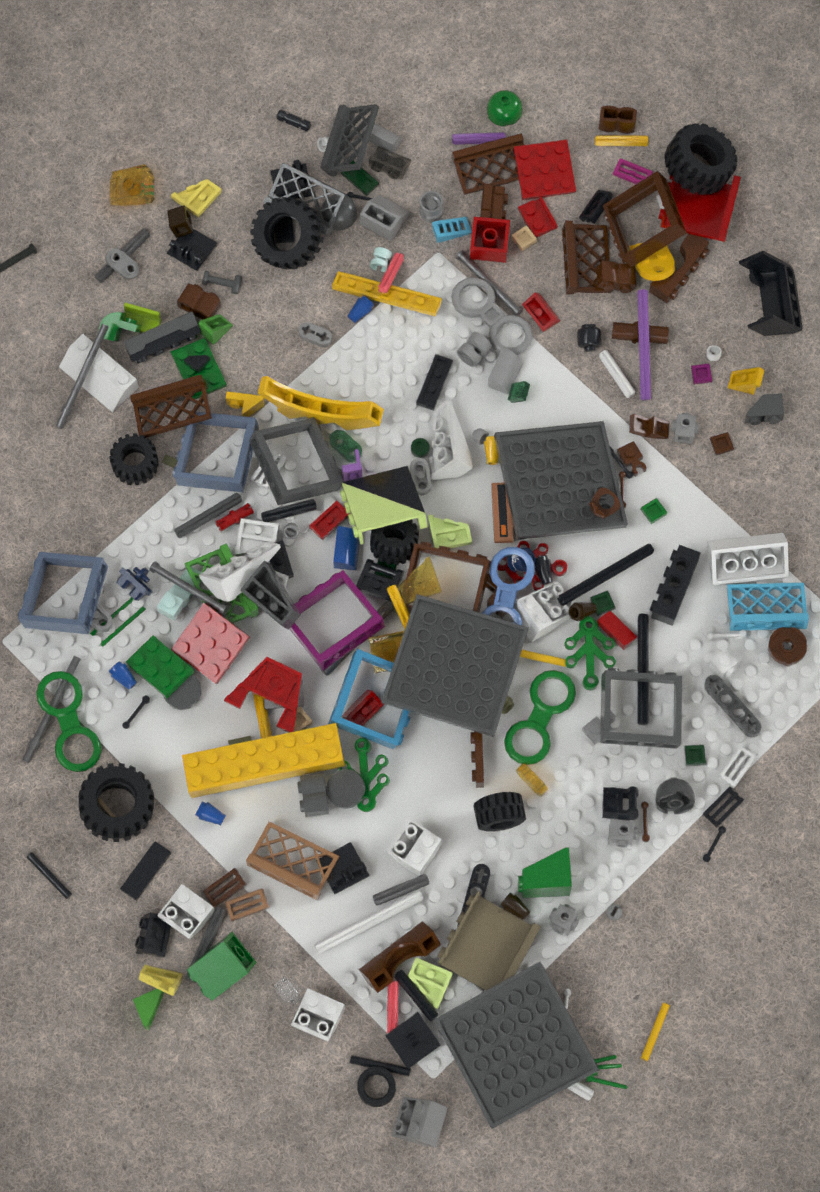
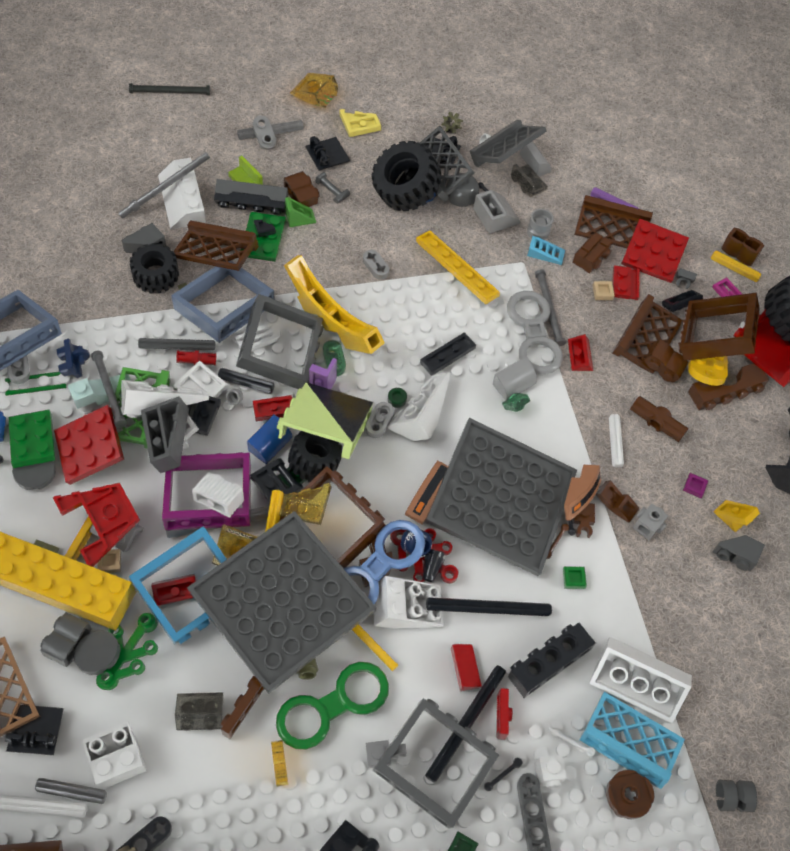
camera: 25 degrees right, 10 degrees down
green brick [97,312,142,341] -> none
dark brown brick [167,205,193,238] -> none
yellow slope [226,391,265,417] -> none
black axle [277,110,311,131] -> none
dark green tile [340,160,379,196] -> none
blue cone [347,296,374,323] -> none
light aqua wheel [370,247,392,272] -> none
coral axle [378,252,404,294] -> none
yellowish green wing [427,515,472,548] -> none
light grey wheel [457,332,492,367] -> none
red brick [470,217,510,263] -> none
light grey hinge [472,428,489,445] -> none
black tyre [473,792,526,832] -> none
yellow cone [484,436,499,465] -> none
green cylinder [487,90,522,127] -> none
green plant [564,617,616,691] -> none
dark brown cone [569,602,597,621] -> none
black head [577,324,602,352] -> none
reddish brown hair [589,488,620,519] -> none
dark green tile [590,590,615,616] -> none
medium lavender axle [637,289,651,400] -> none
white hinge [706,345,722,362] -> none
reddish brown tile [710,432,734,455] -> none
none -> dark grey slope [121,223,166,253]
none -> clear smoke bracket [175,692,224,731]
none -> white brick [192,472,244,517]
none -> olive gear [441,112,463,133]
none -> black hinge [484,758,523,791]
none -> red plate [496,688,513,740]
none -> nougat slope [564,464,601,521]
none -> dark grey tile [676,268,697,289]

